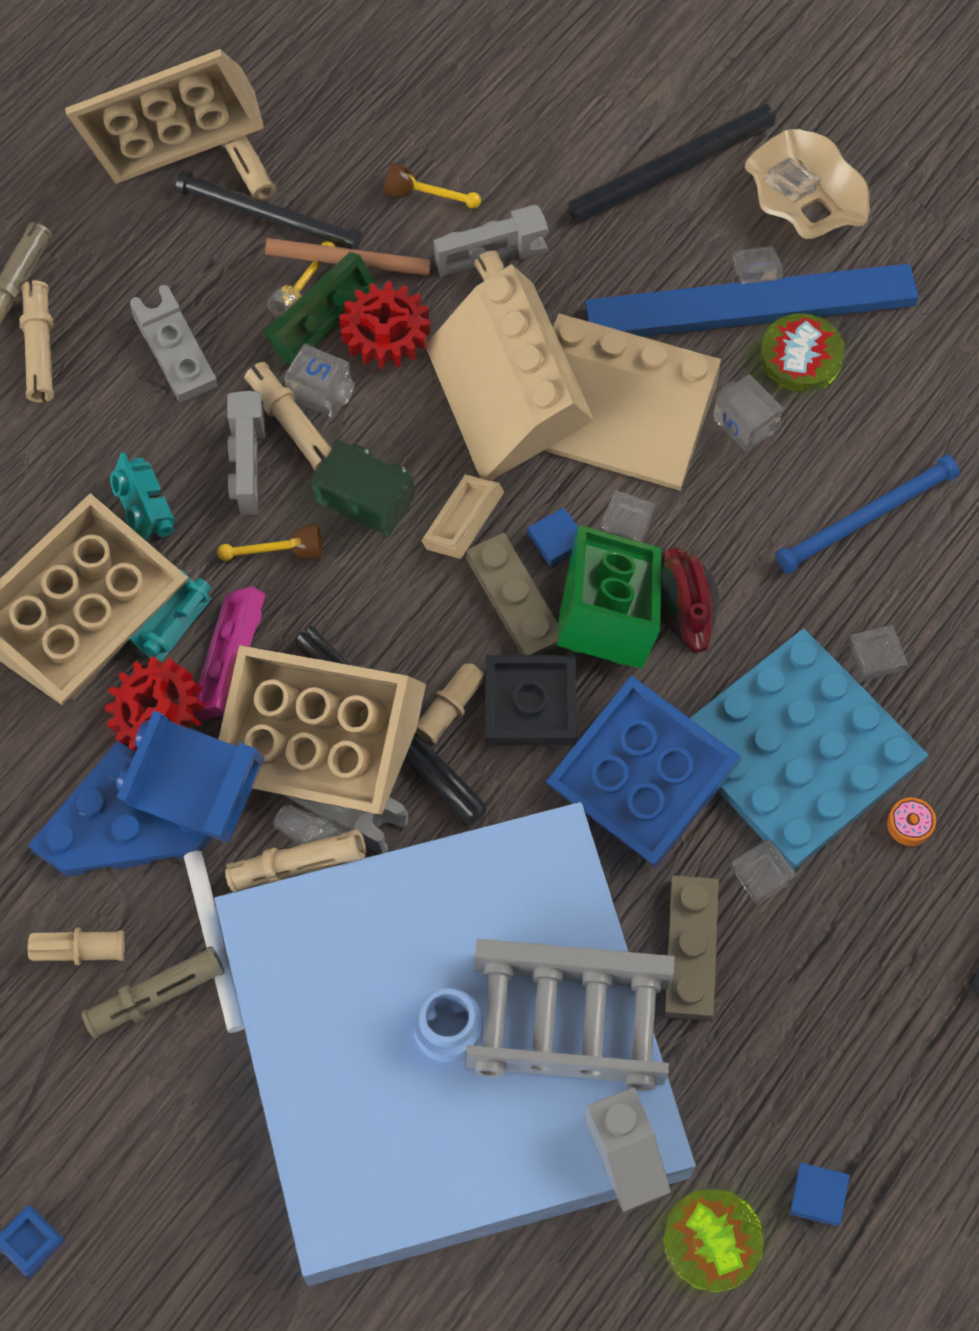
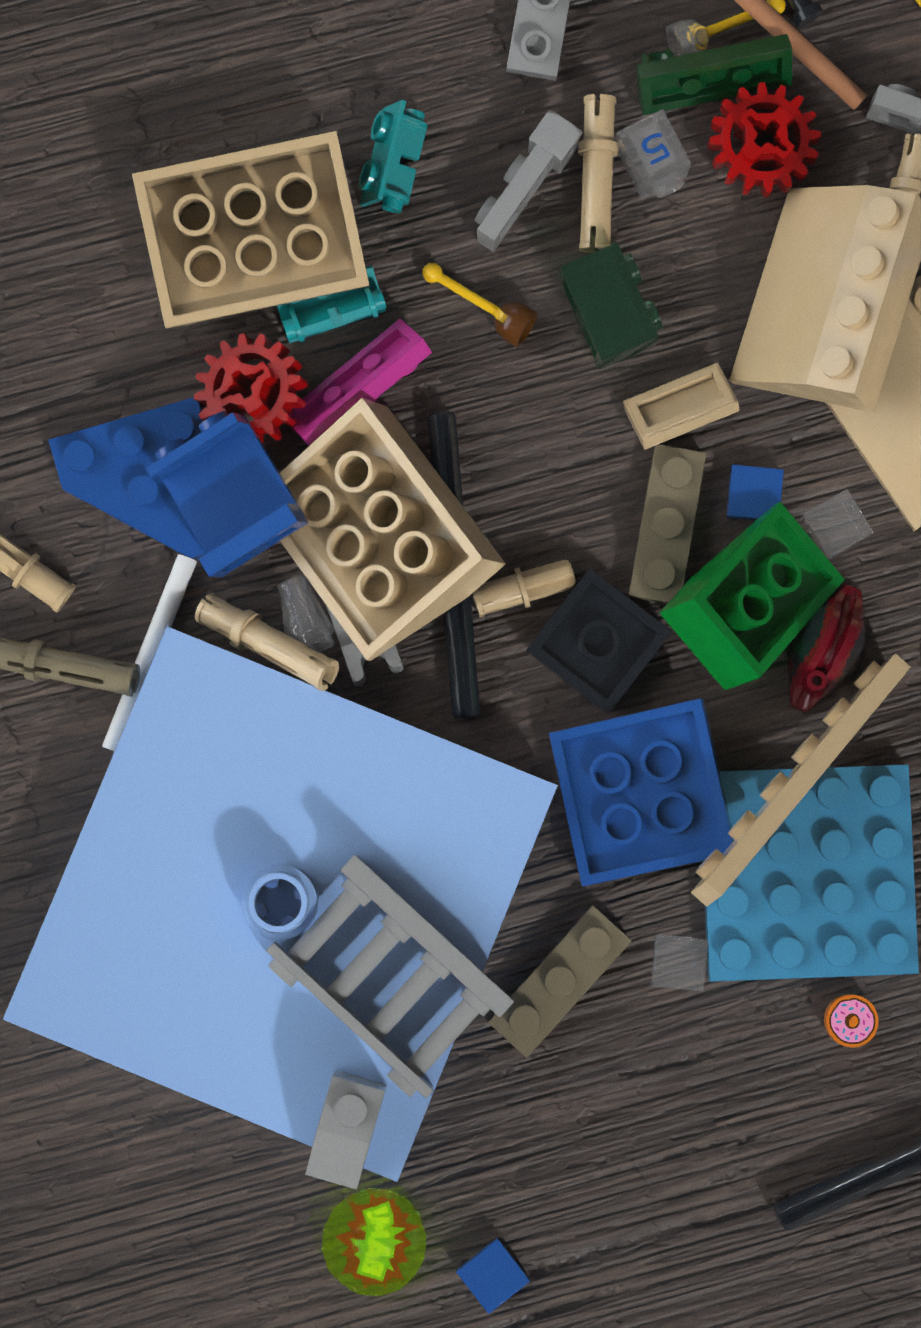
camera: 35 degrees right, 20 degrees up
none -> tan plate [691,653,911,906]

